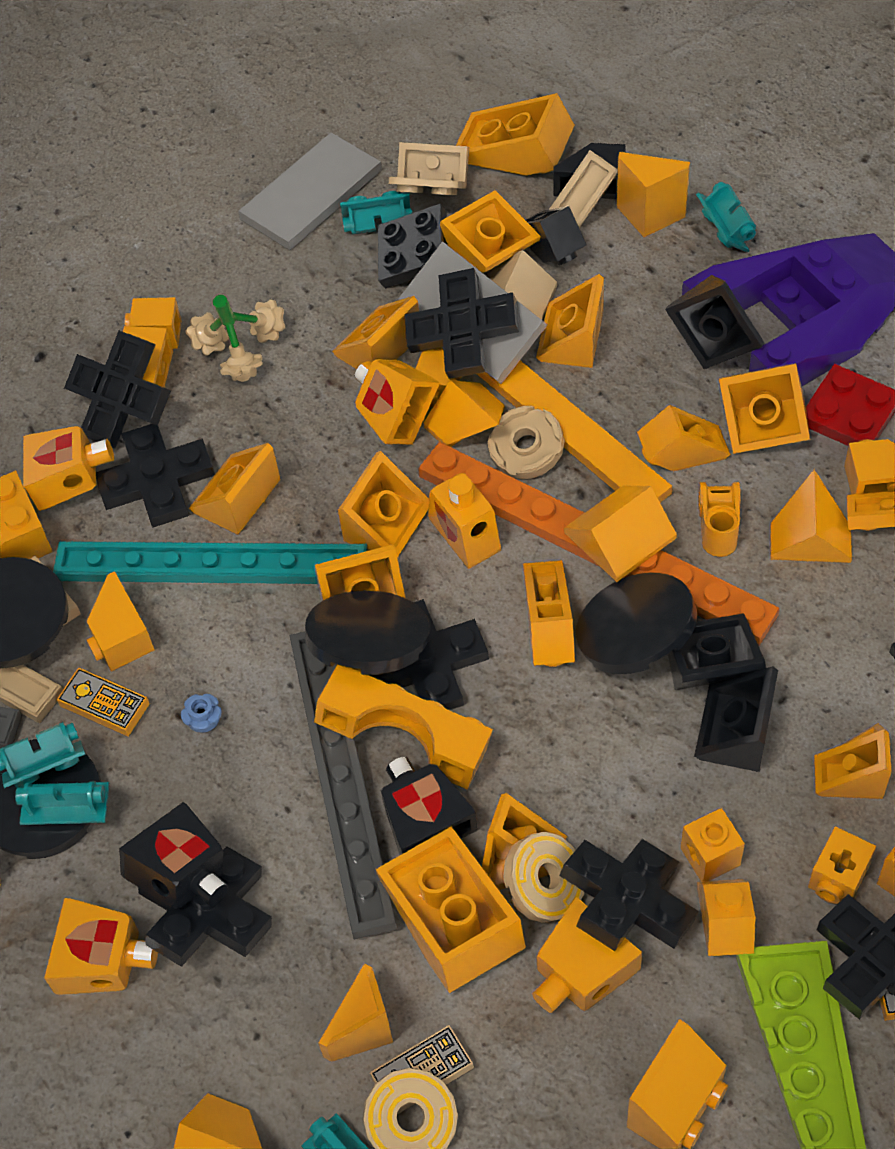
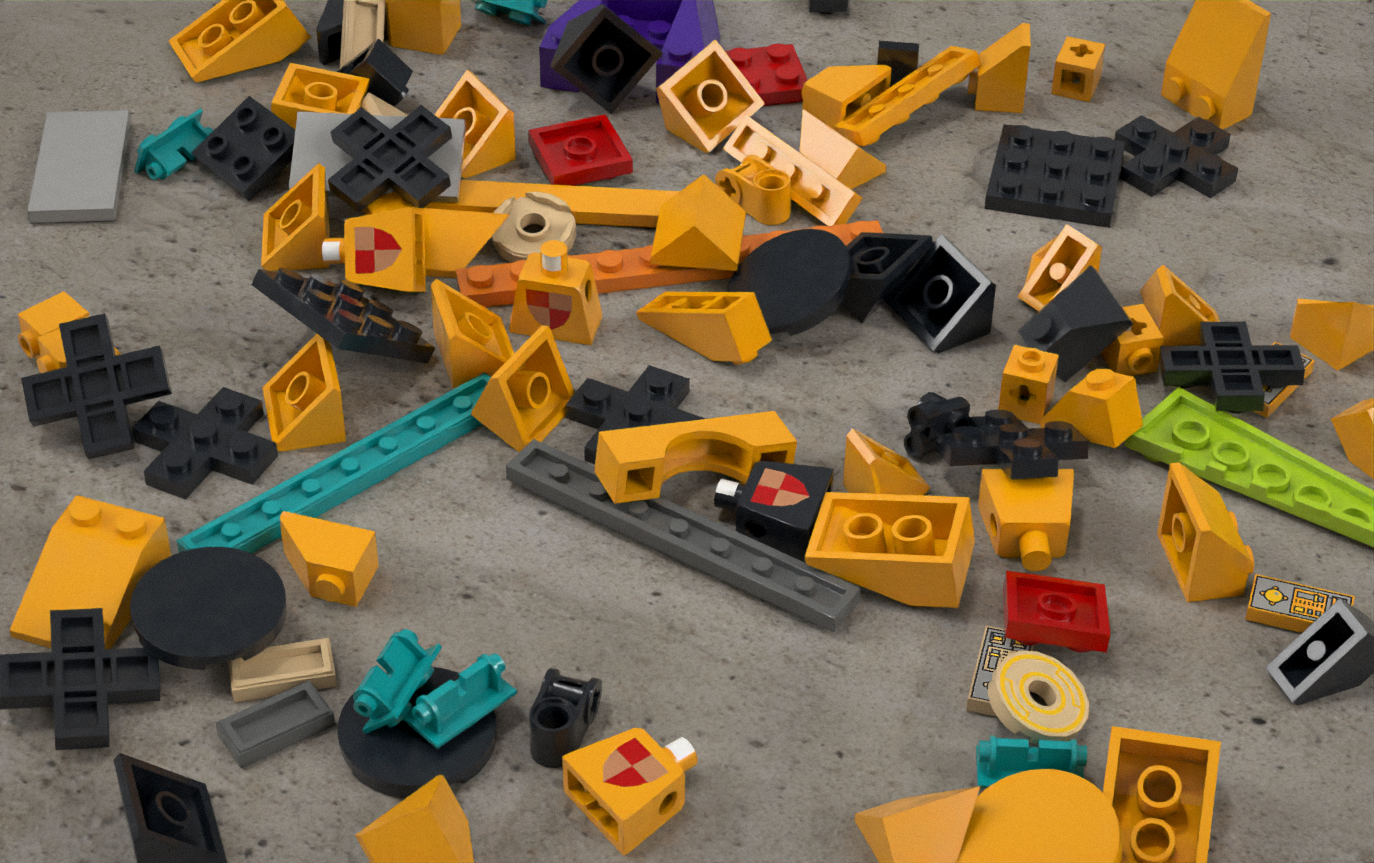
camera: 50 degrees left, 15 degrees down
light orange torso [23,426,114,511] -> none
tile [57,667,150,737] -> none
black torso [119,802,228,909] -> none
black plate [138,846,272,967] -> none
medium blue plate [181,694,222,733] -> none
tan plant [186,295,285,382] -> none
black tile [305,590,430,675] -> none
light orange slope [318,963,394,1062] -> none
tan bracket [389,142,469,195] -> none
tan tile [503,832,584,923] -> none
light orange slope [637,405,731,472] -> none
none -> black plate [251,268,435,363]
none -> red plate [528,114,633,186]
none -> black piece [529,668,602,768]
none -> light orange plate [723,115,863,226]
none -> black plate [904,392,970,458]
none -> red plate [1003,570,1111,653]
none -> black slope [1018,266,1134,382]

